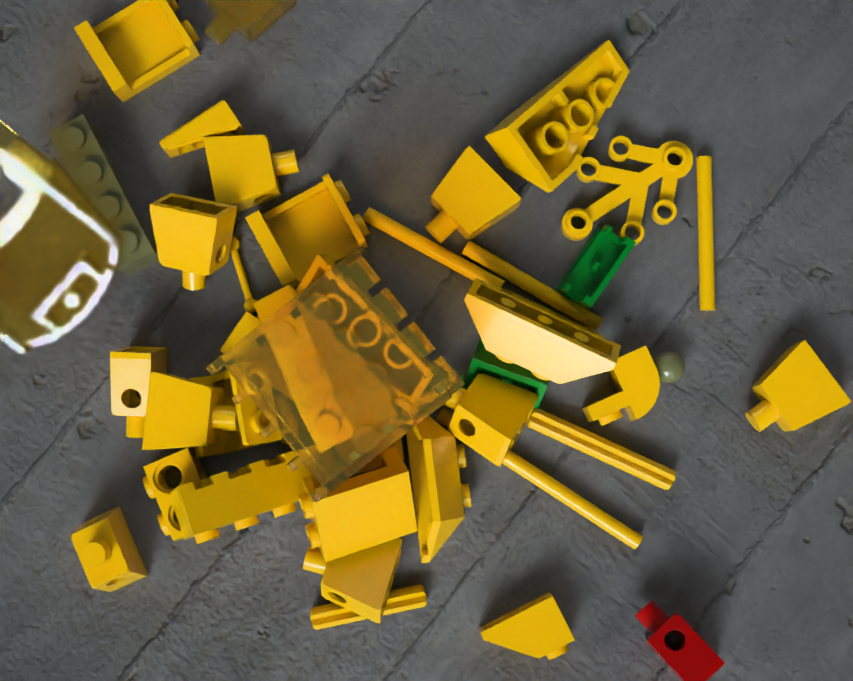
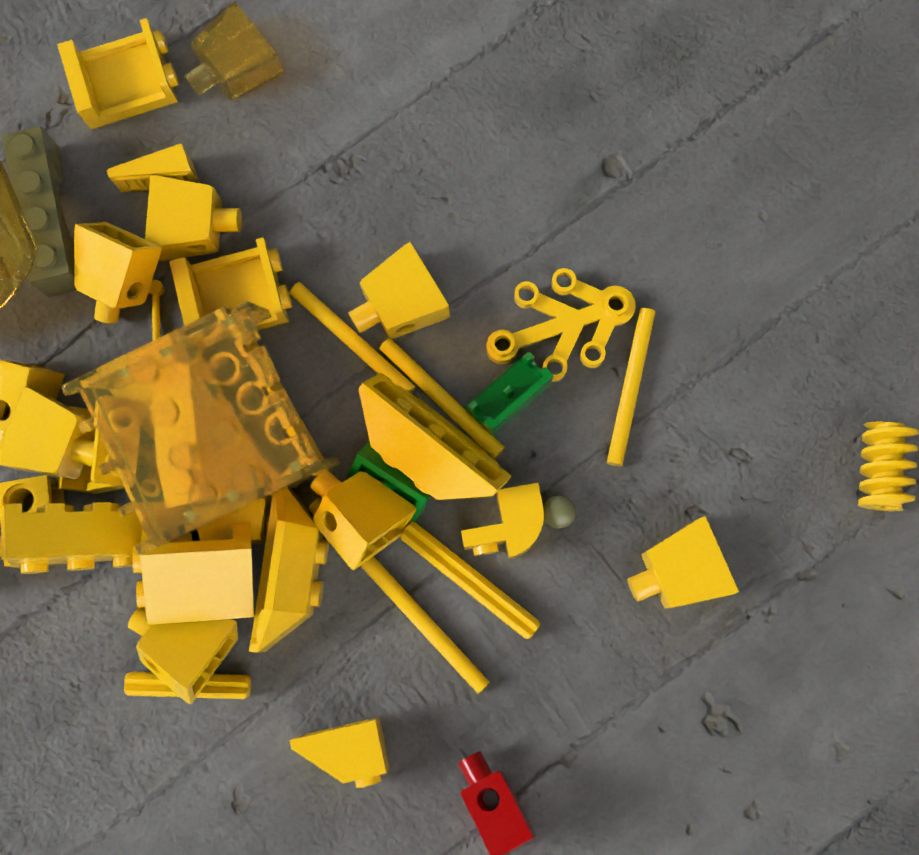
camera: 15 degrees right, 5 degrees down
yellow wedge [484,40,630,193] -> none

